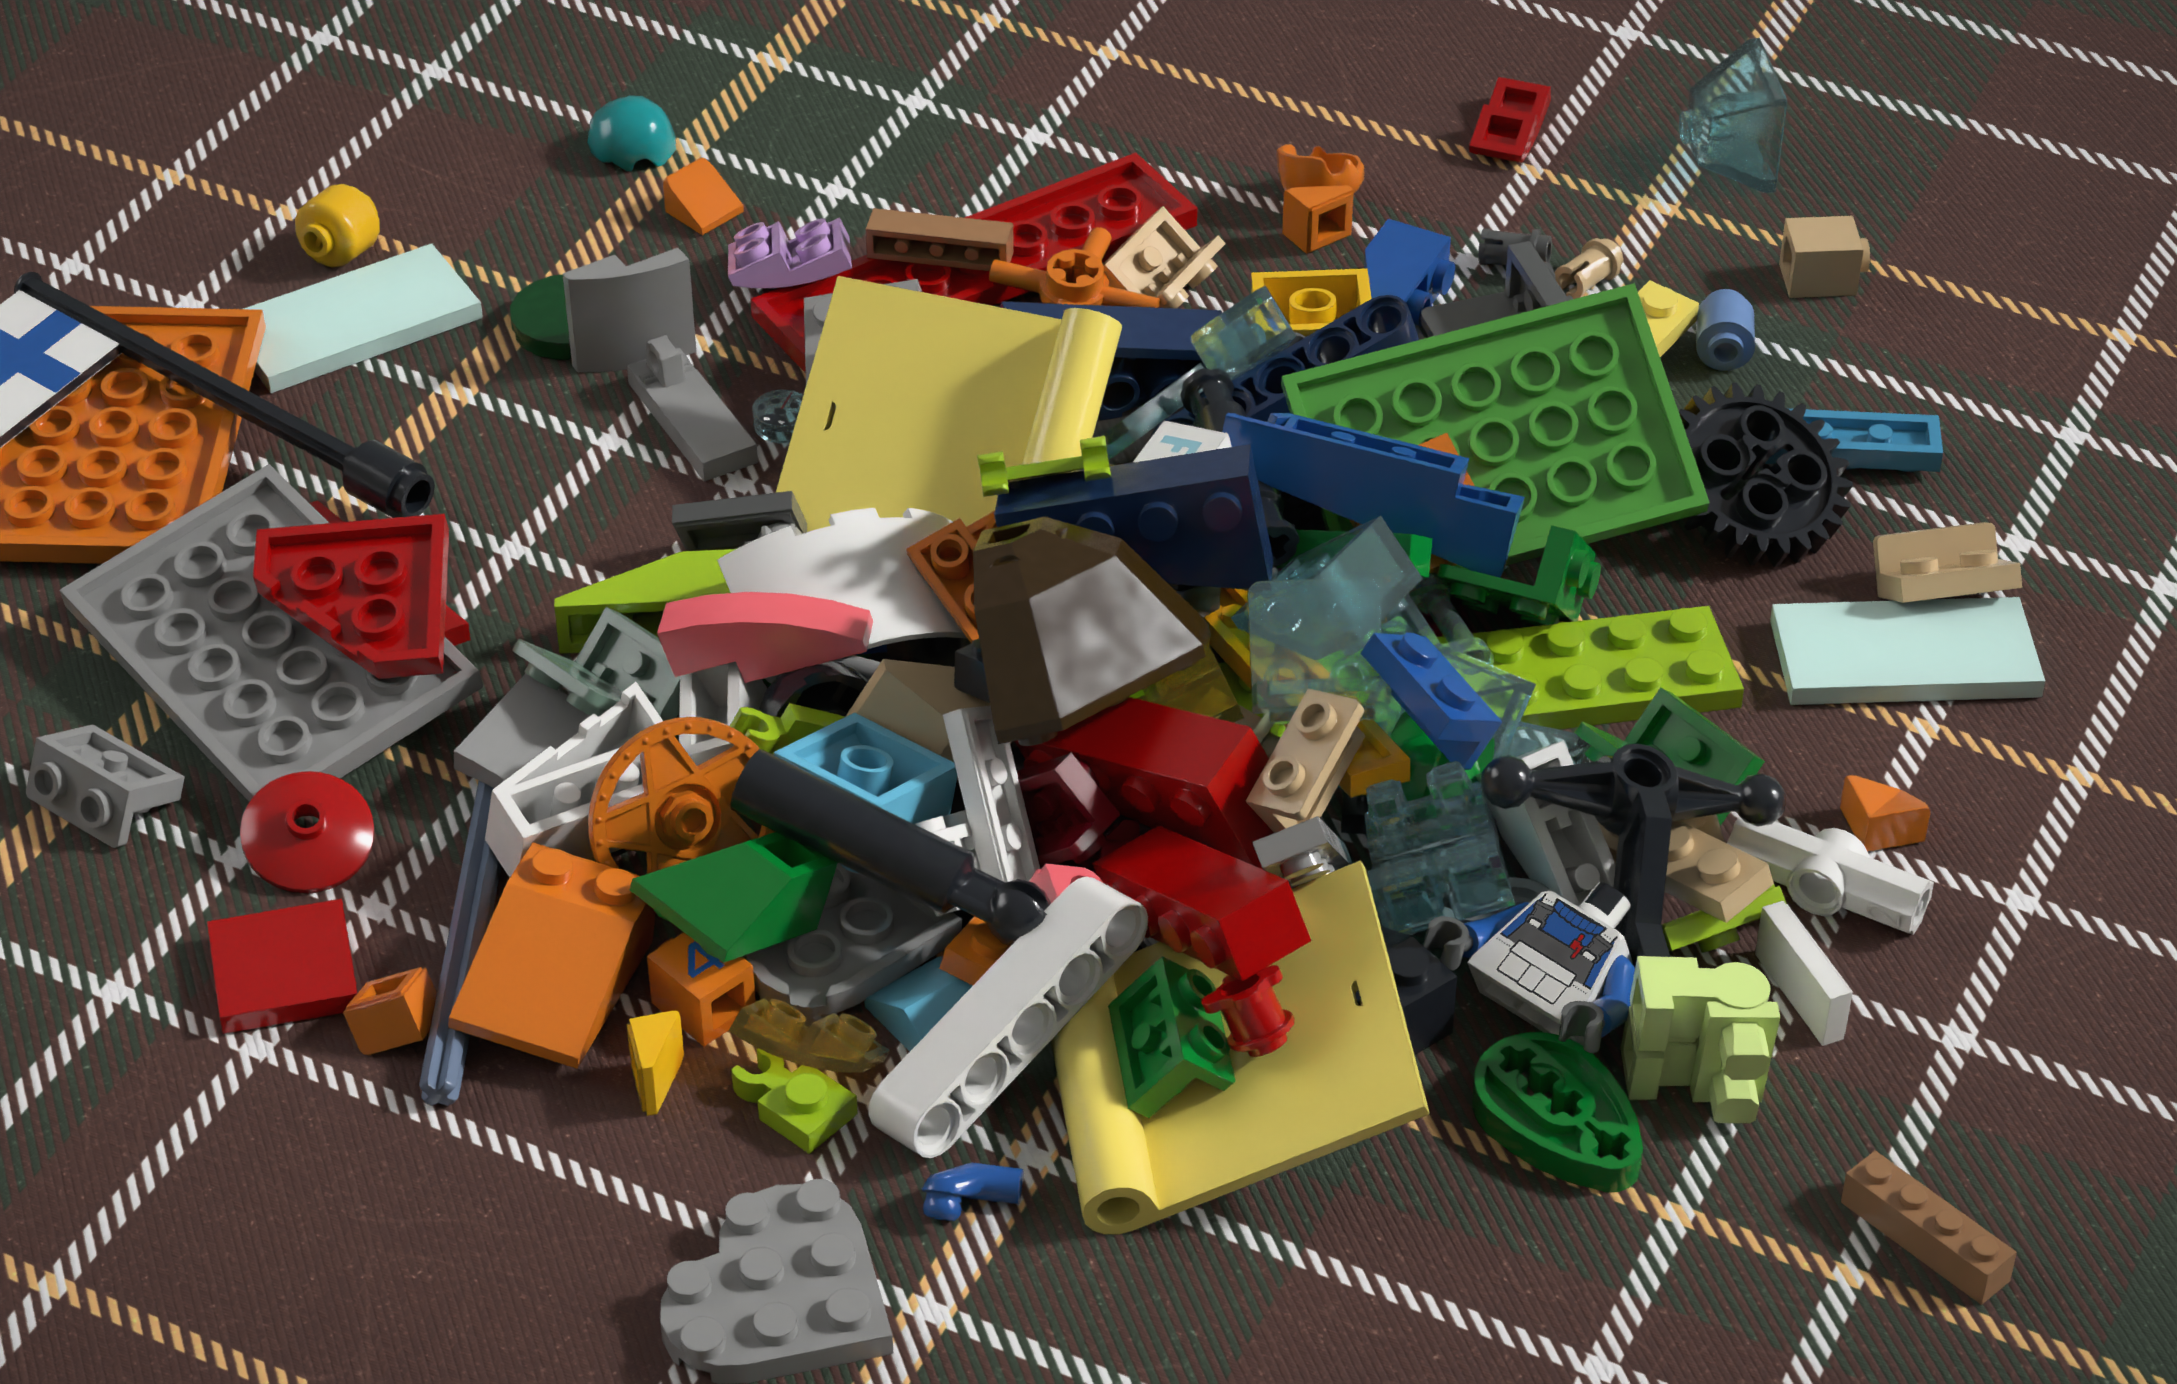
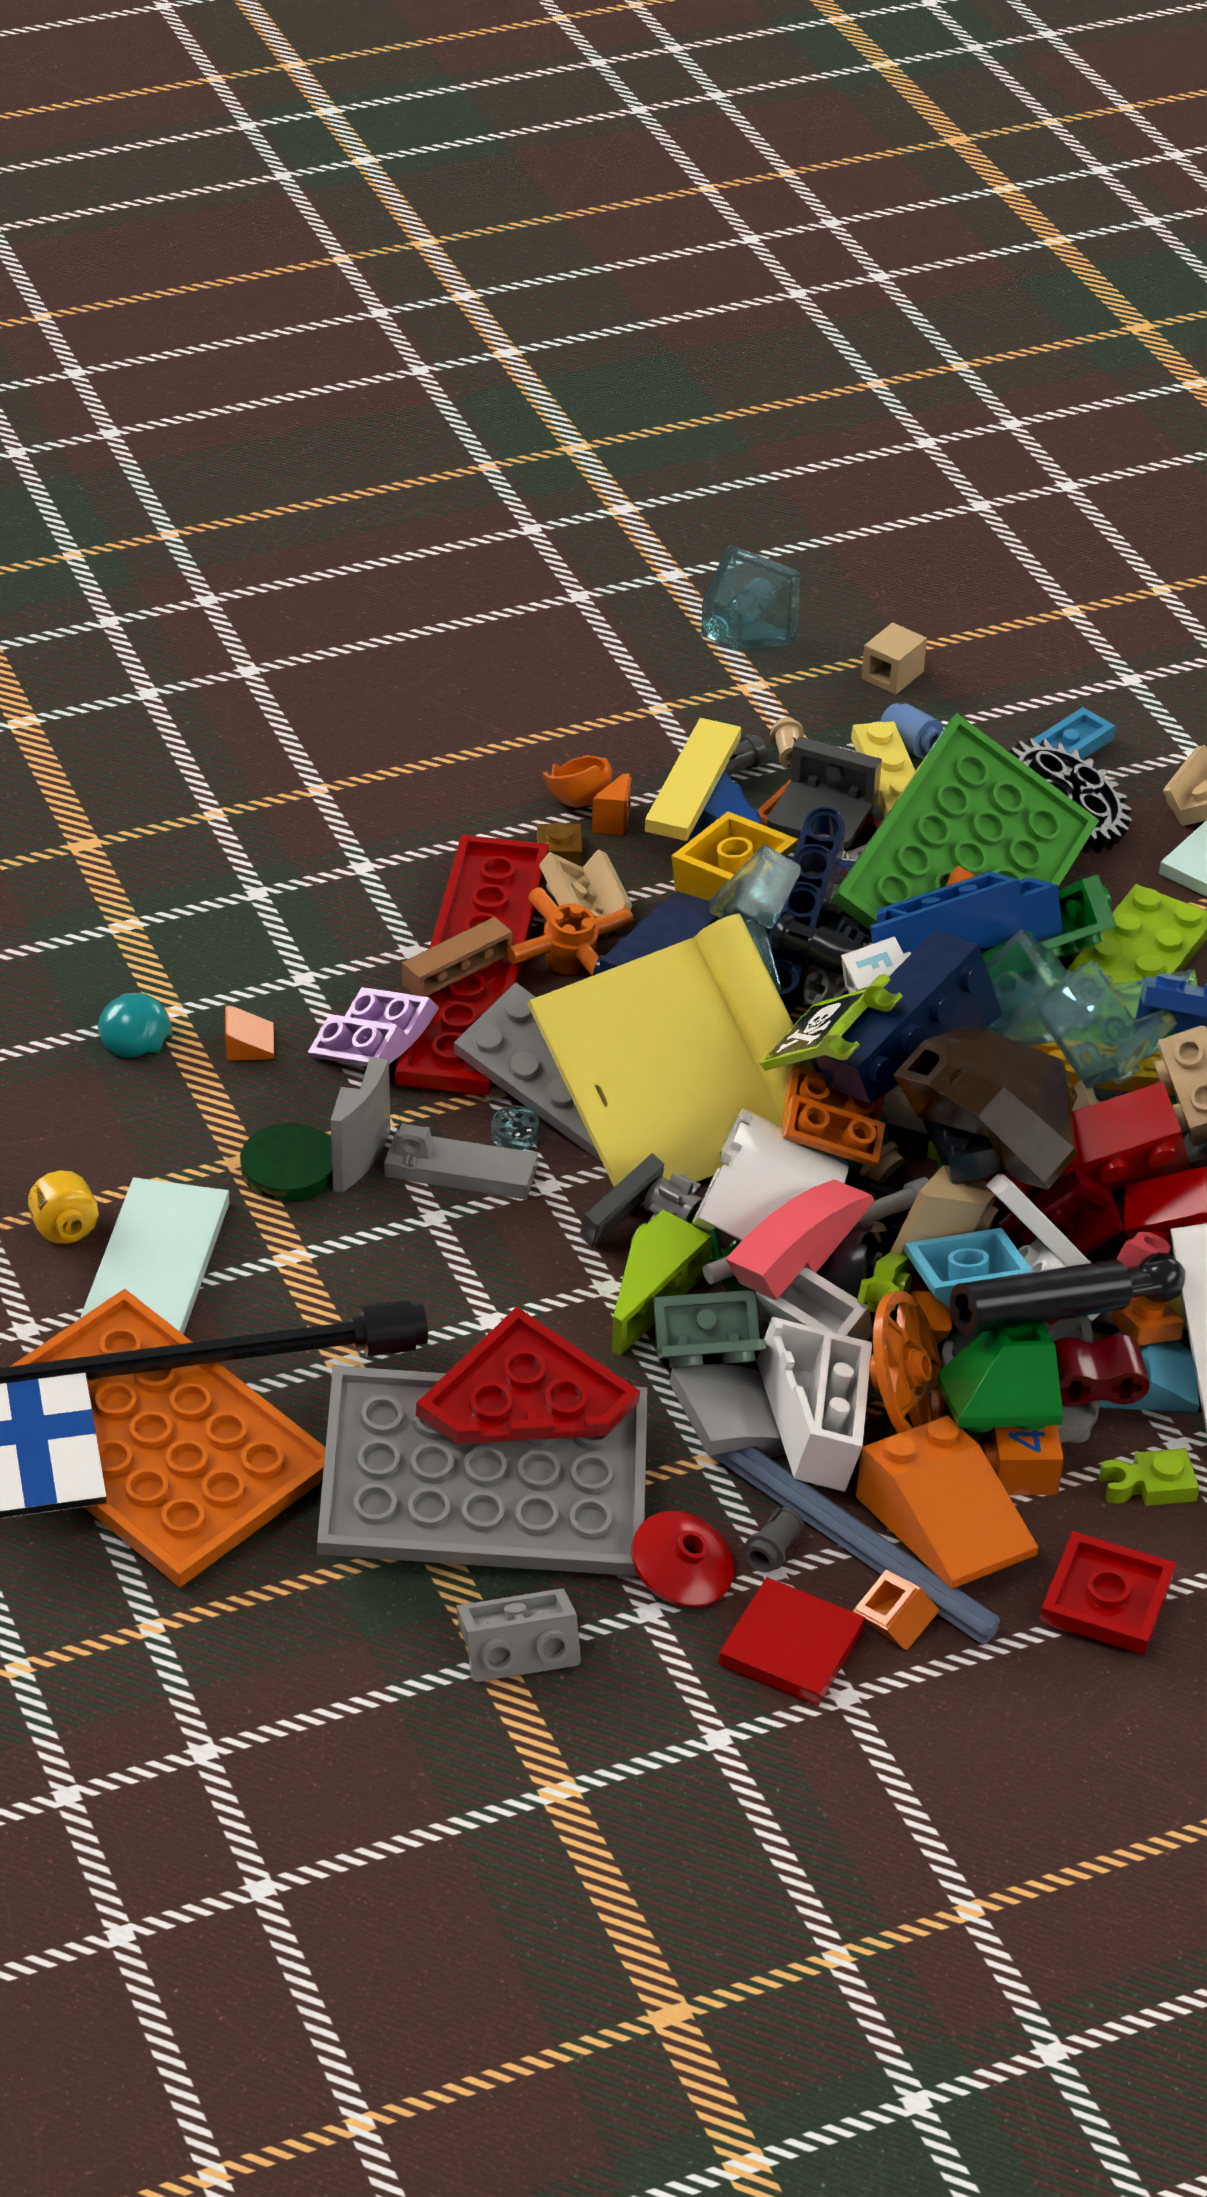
camera: 50 degrees left, 0 degrees up
yellow slope [627,1010,684,1116] -> none
clear yellow slope [729,998,890,1073] -> none
red slope [1469,77,1551,163] -> none
none -> pearl gold plate [537,822,582,865]
none -> light yellow tile [645,718,741,841]
none -> dark grey pin [745,1507,804,1573]
none -> red plate [1039,1531,1177,1655]
none -> dark red axle [1054,1335,1150,1407]

